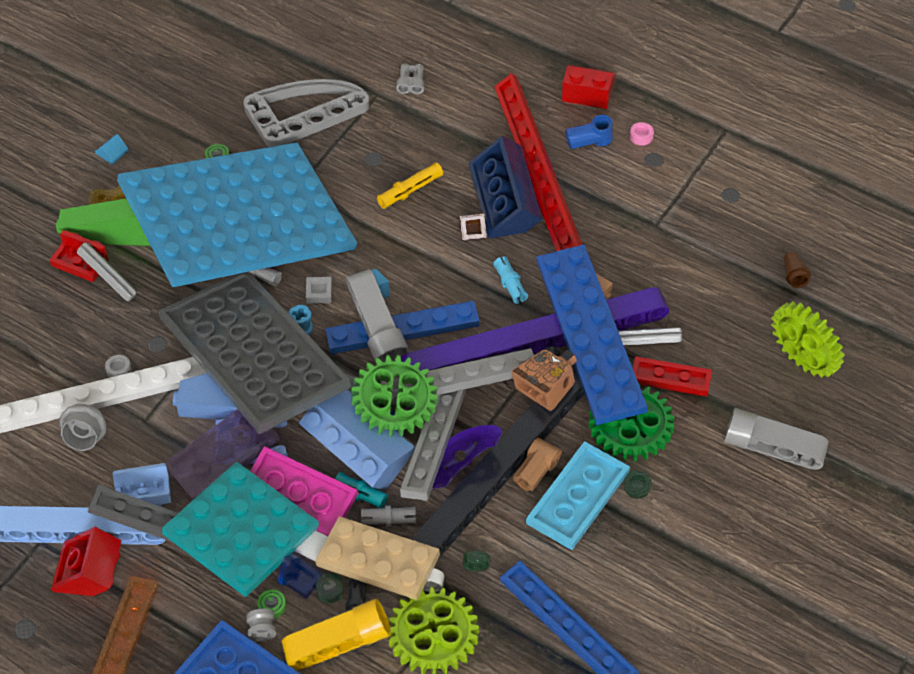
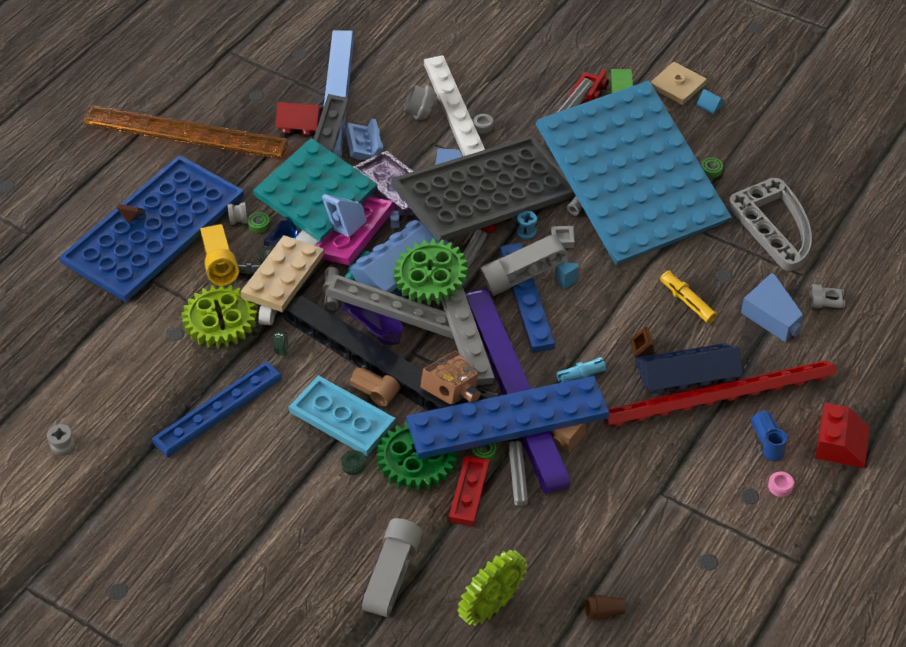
camera: 90 degrees right, 5 degrees down
none -> light blue slope [322,194,367,237]
none -> tan plate [650,62,707,105]
none -> medium blue slope [741,273,803,342]

